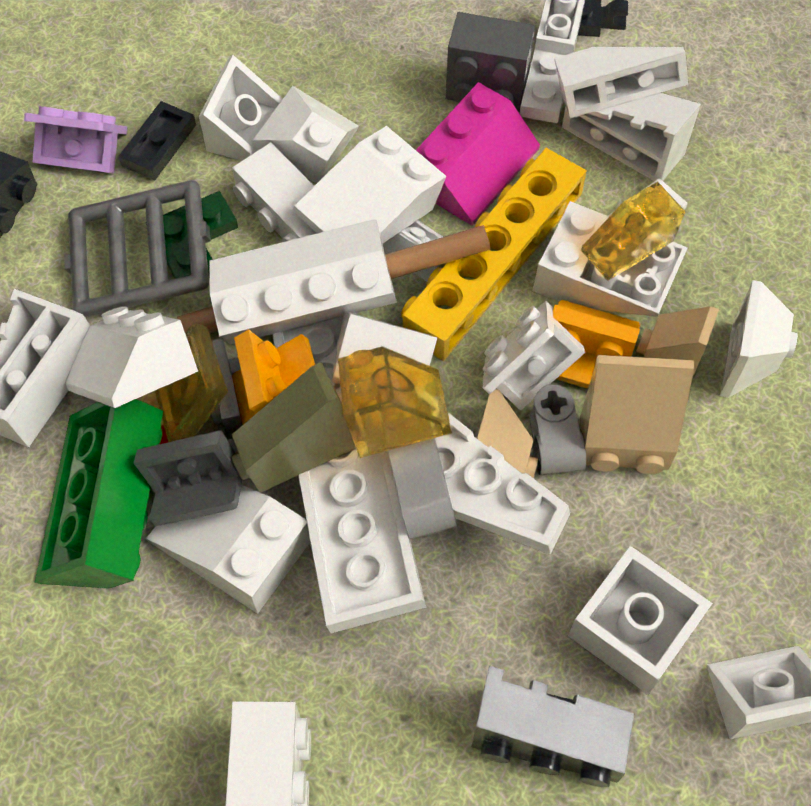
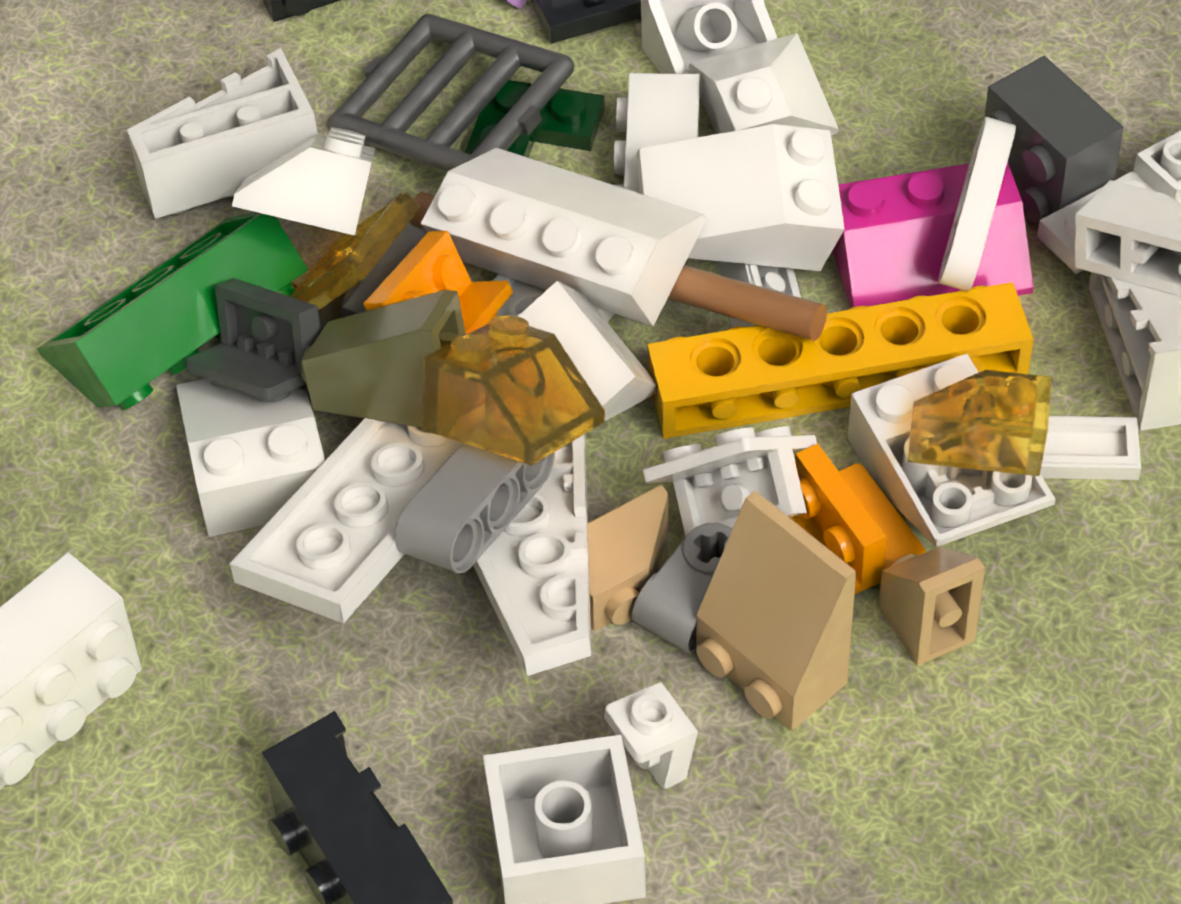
camera: 45 degrees right, 10 degrees down
white slope [720,280,798,398] -> none
none -> white bracket [604,682,698,790]
none -> white beam [938,116,1016,292]

